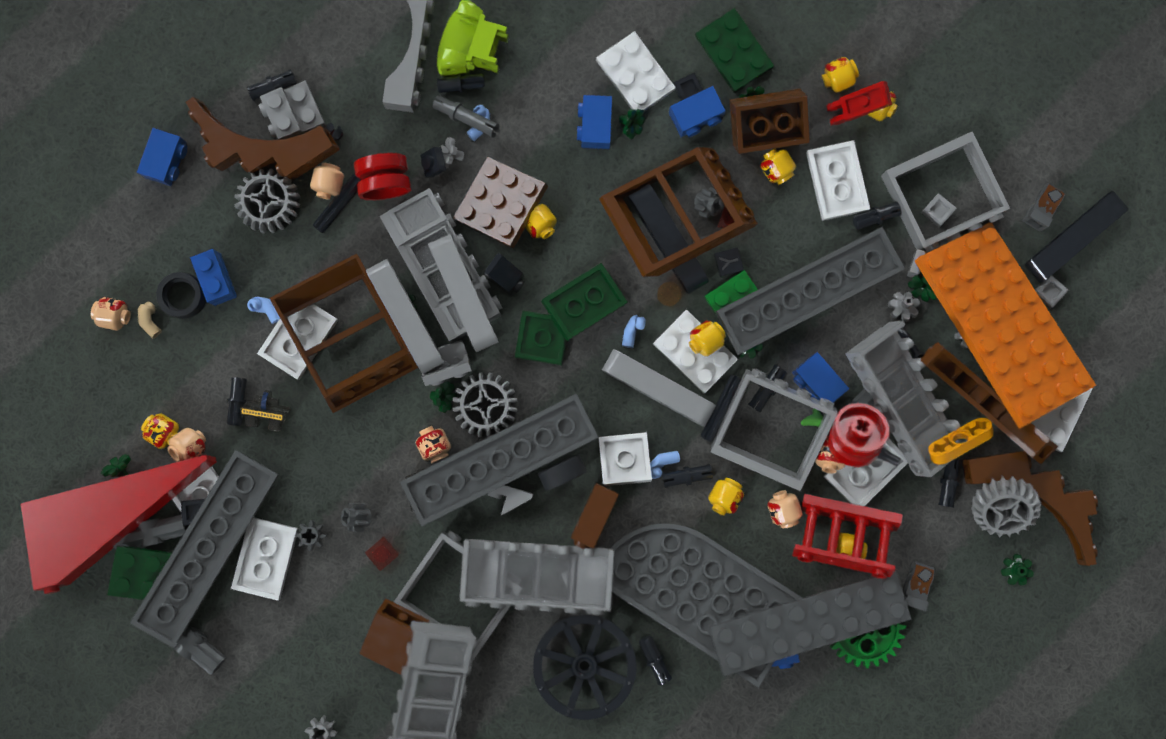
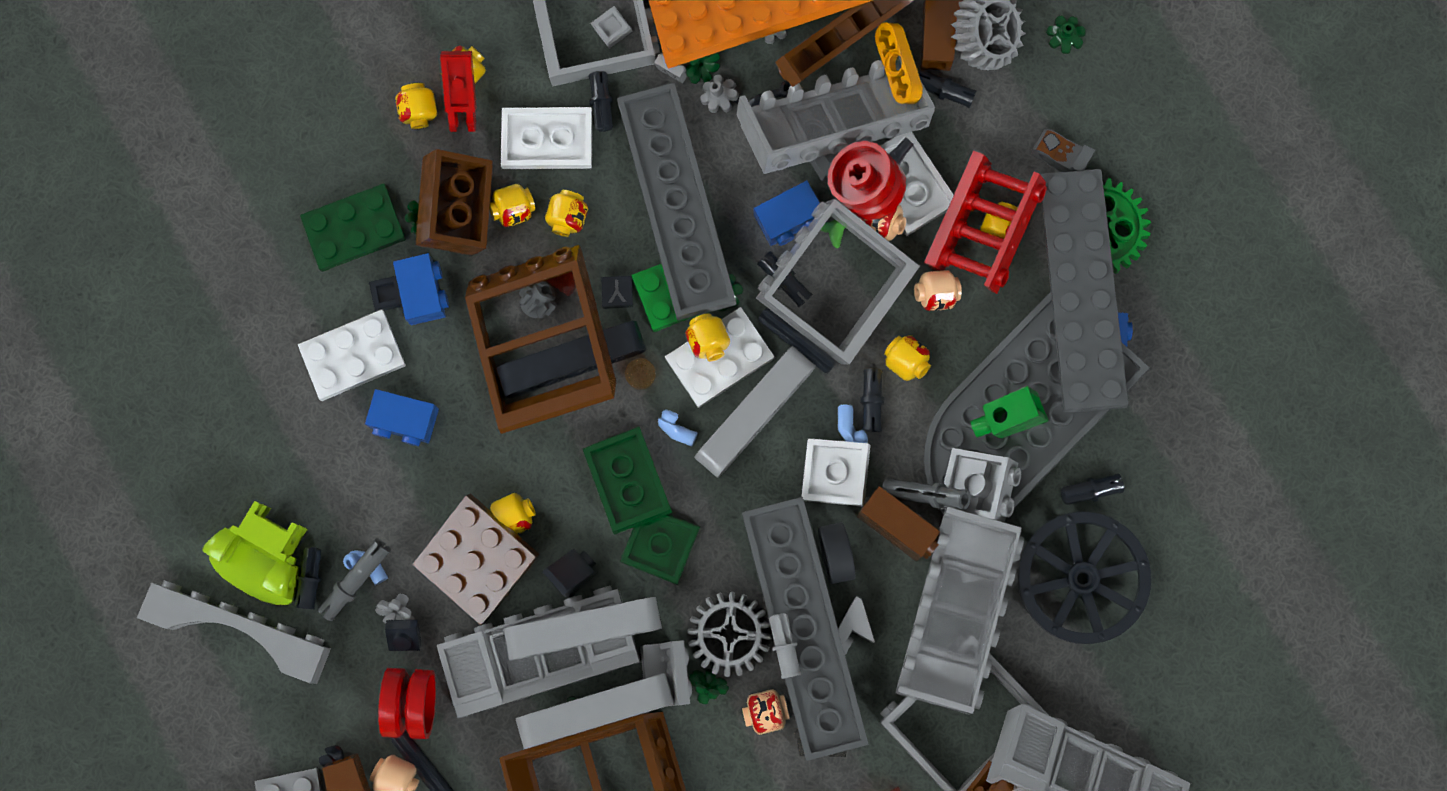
camera: 70 degrees left, 5 degrees down
dark green plant [619,109,645,139] -> none
none -> yellow head [545,190,588,237]
none -> light grey axle [769,613,802,679]
none -> dark grey pin [882,478,971,510]
none -> light grey plate [938,448,1021,523]
none -> green torso [970,386,1049,438]

